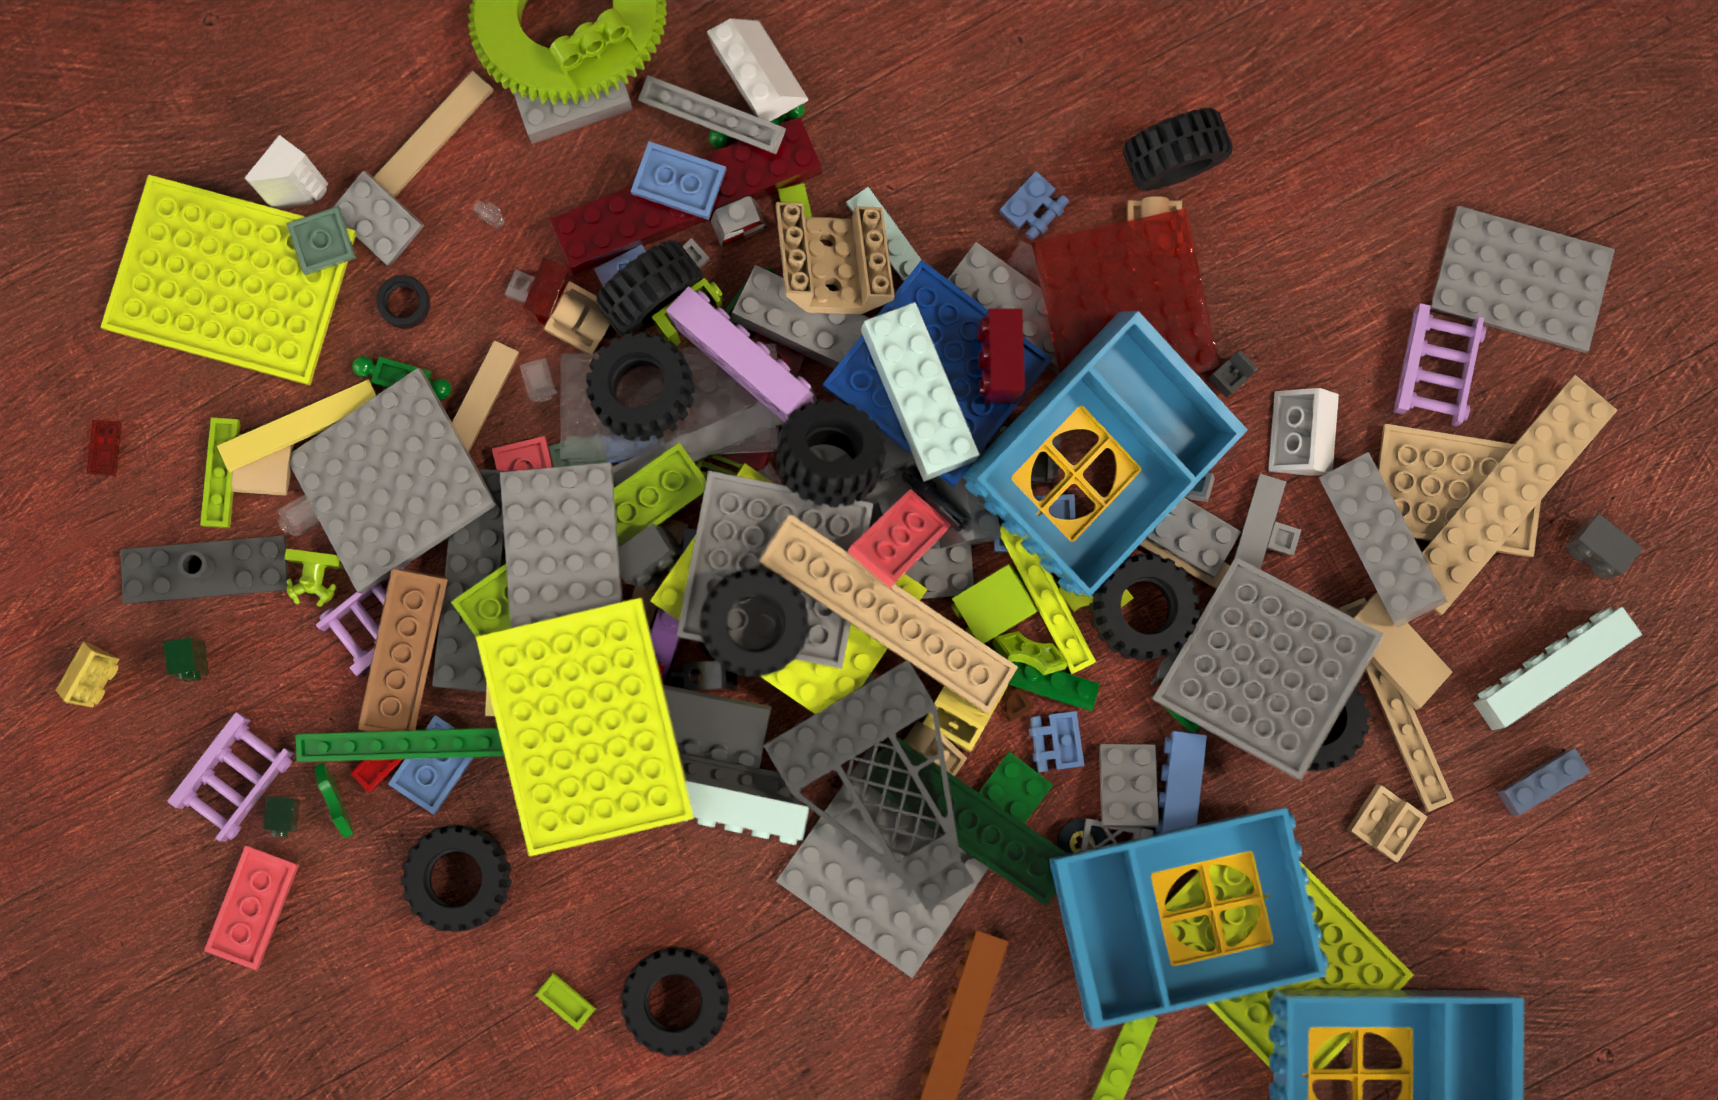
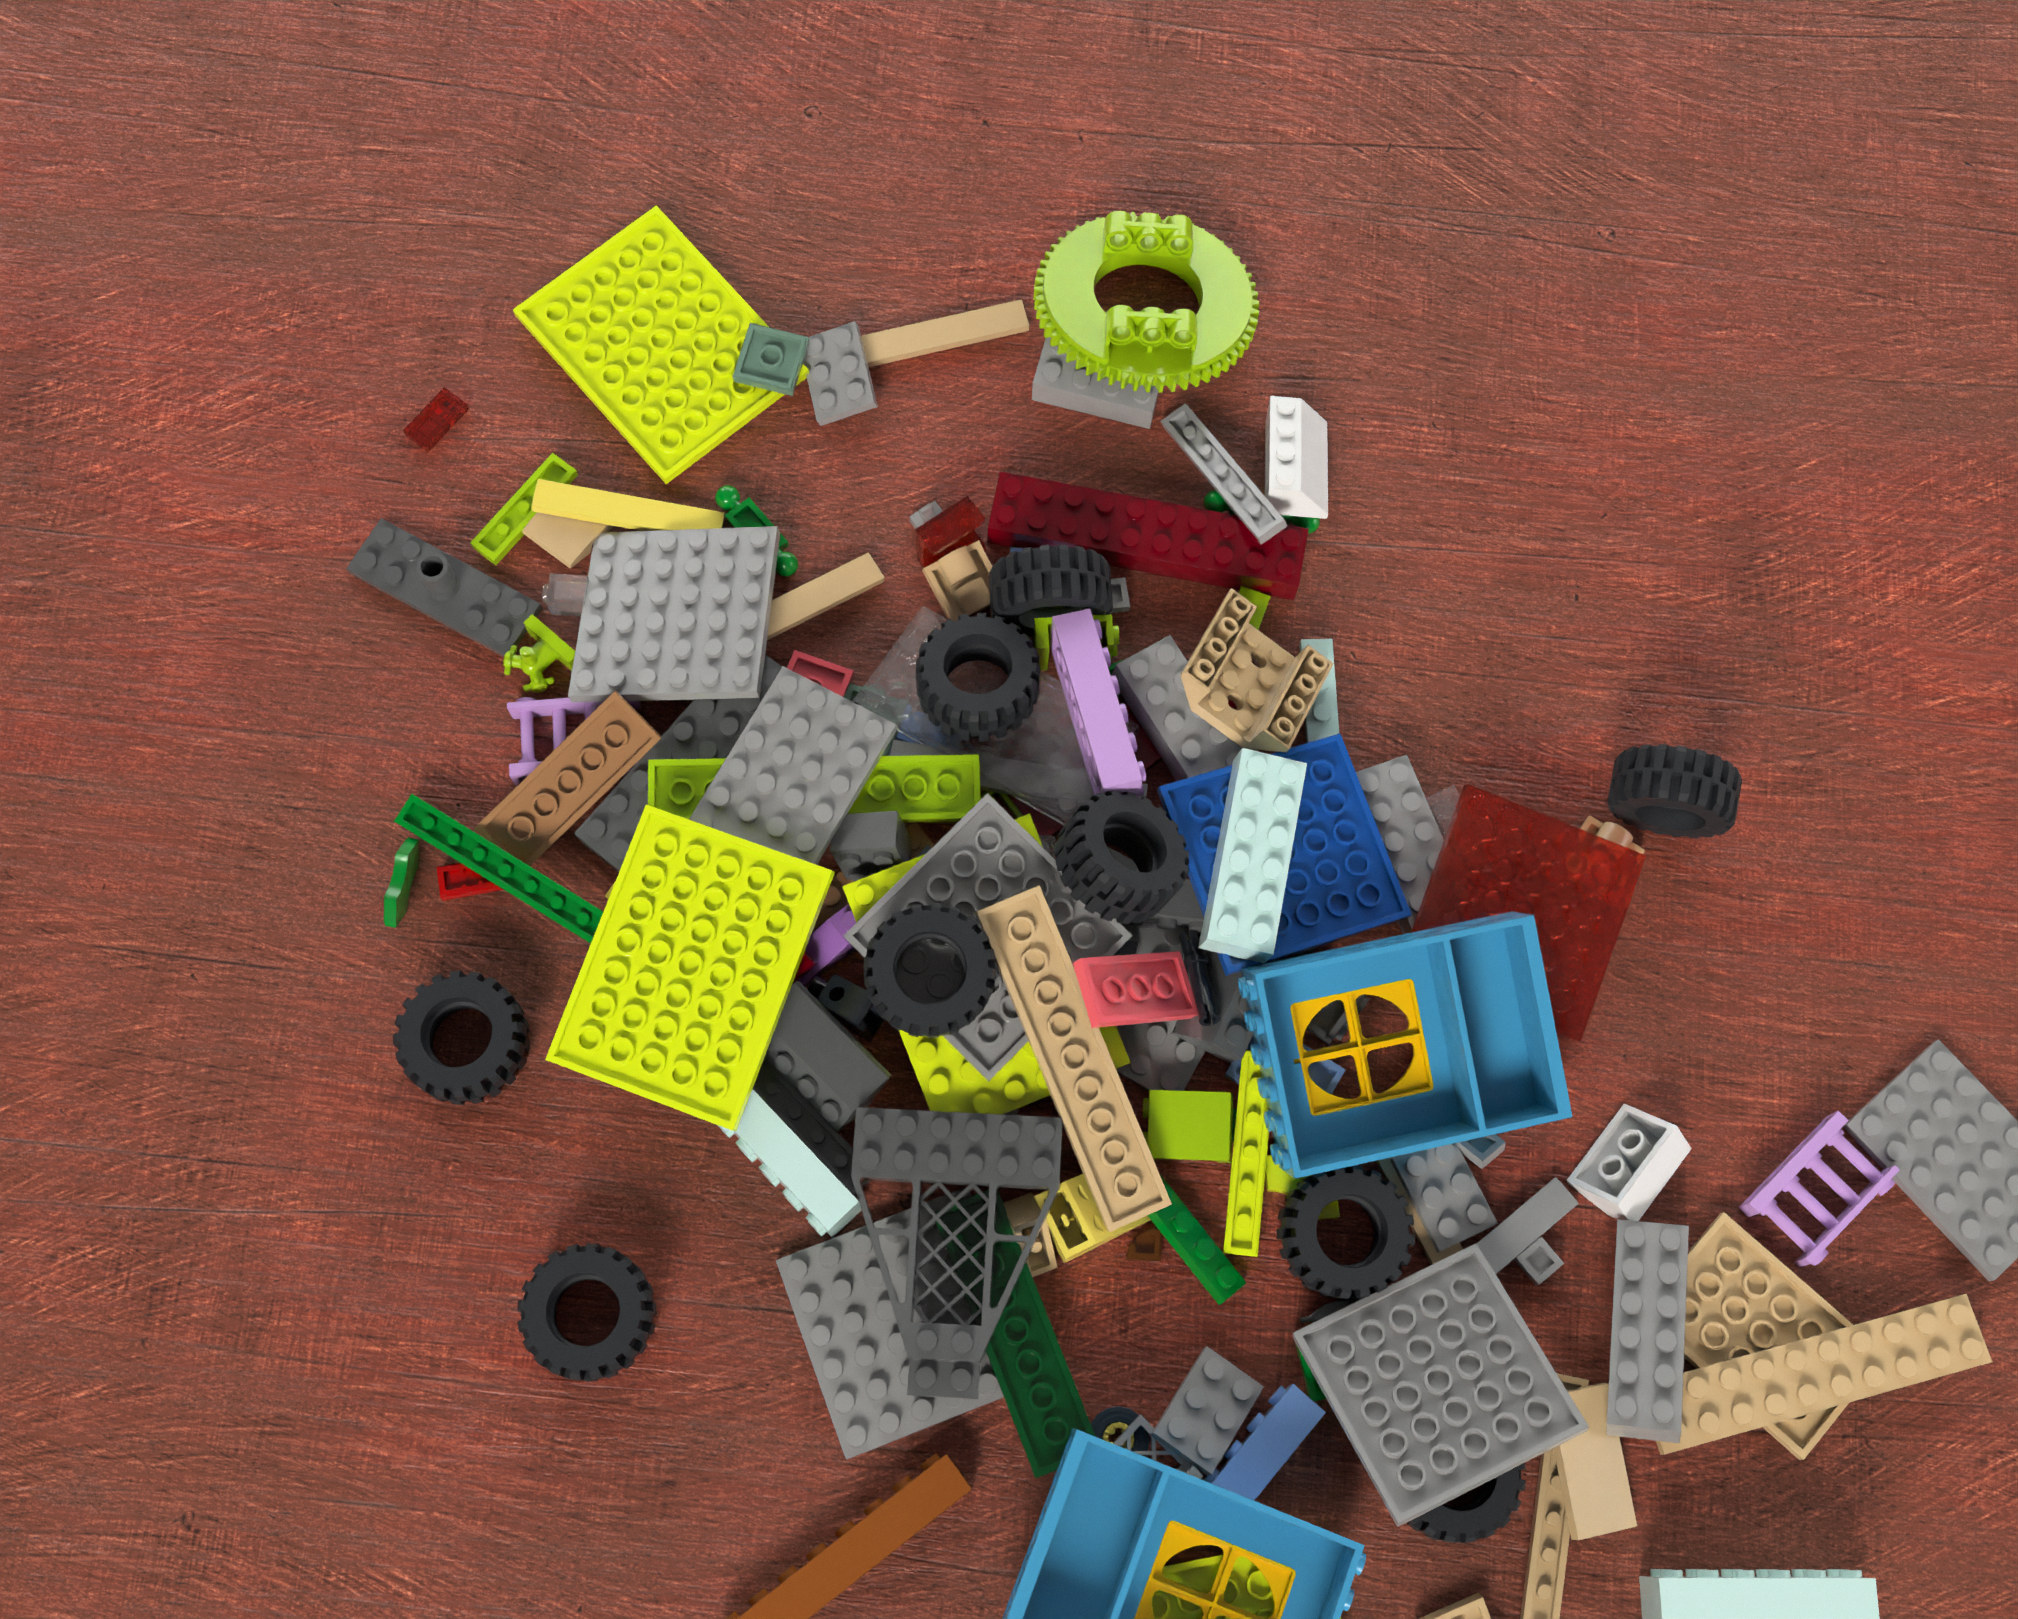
camera: 30 degrees right, 10 degrees down
light yellow slope [56,642,120,708] -> none
dark green brick [163,637,209,682] -> none
lavender fence [167,712,294,842] -> none
coral plate [204,846,299,970] -> none
white slope [245,135,328,209] -> none
clear green brick [263,796,300,837] -> none
black tyre [376,275,430,329] -> none
medium blue plate [388,715,474,815] -> none
clear plate [473,200,505,230] -> none
clear brick [519,358,558,403] -> none
lime tile [535,973,596,1030] -> none
medium blue plate [631,141,726,220] -> none
light grey torso [711,196,768,247] -> none
dark red brick [977,308,1025,404] -> none
green plate [978,752,1053,824] -> none
lime tile [992,631,1068,675] -> none
medium blue plate [999,172,1069,241] -> none
medium blue plate [1028,711,1084,773] -> none
dark grey bracket [1208,350,1257,398] -> none
dark grey brick [1564,514,1643,580] -> none

